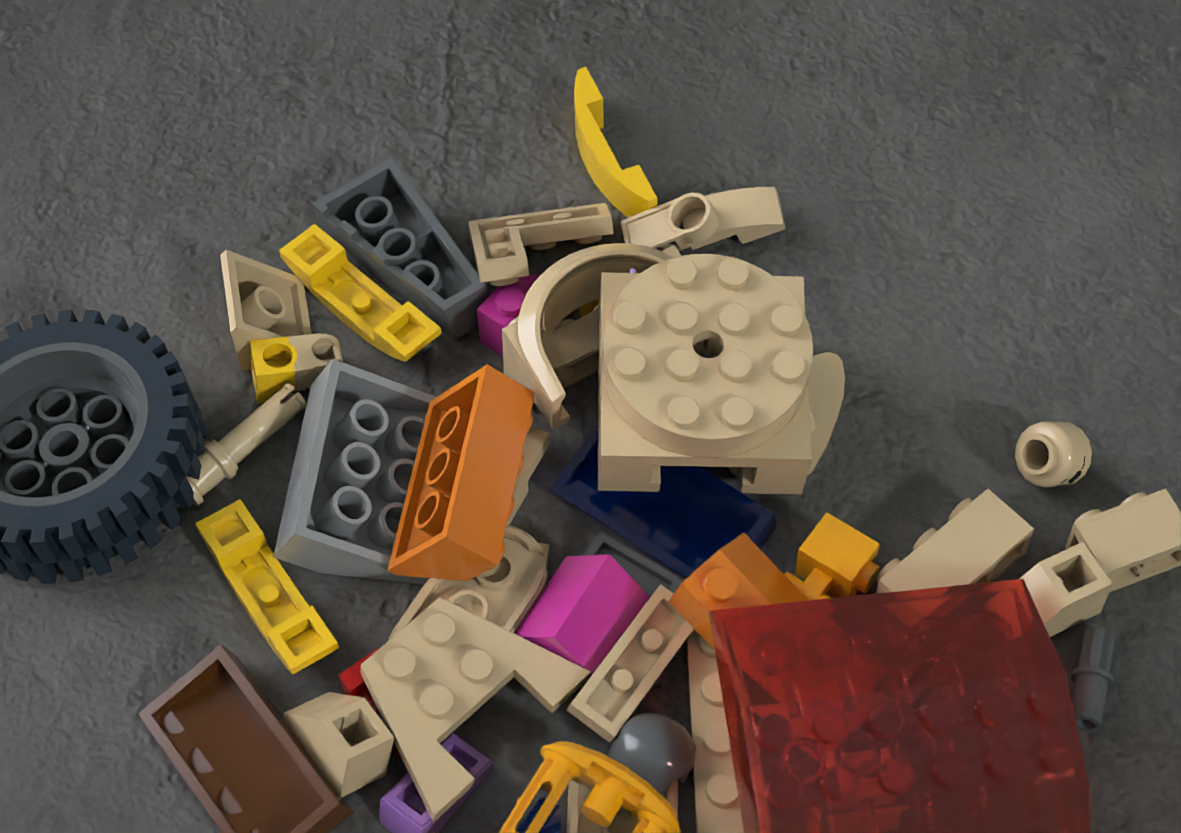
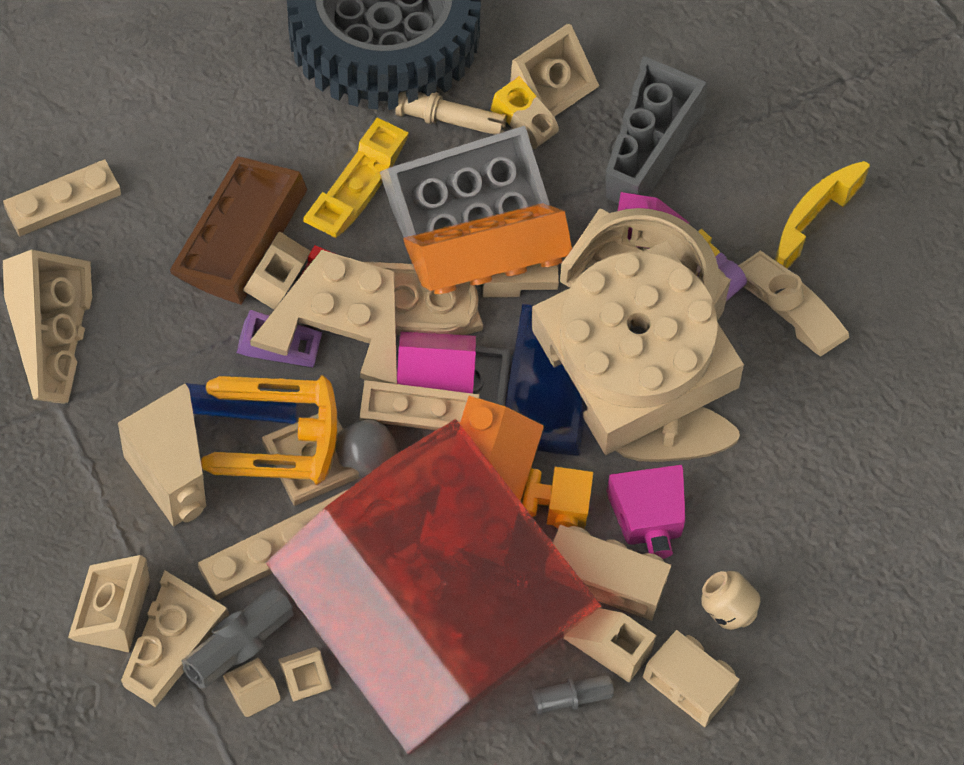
camera: 55 degrees right, 5 degrees up
yellow slope [279,224,442,362] -> none
tan plate [468,203,613,286] -> none
none -> dark pink torso [606,465,685,559]

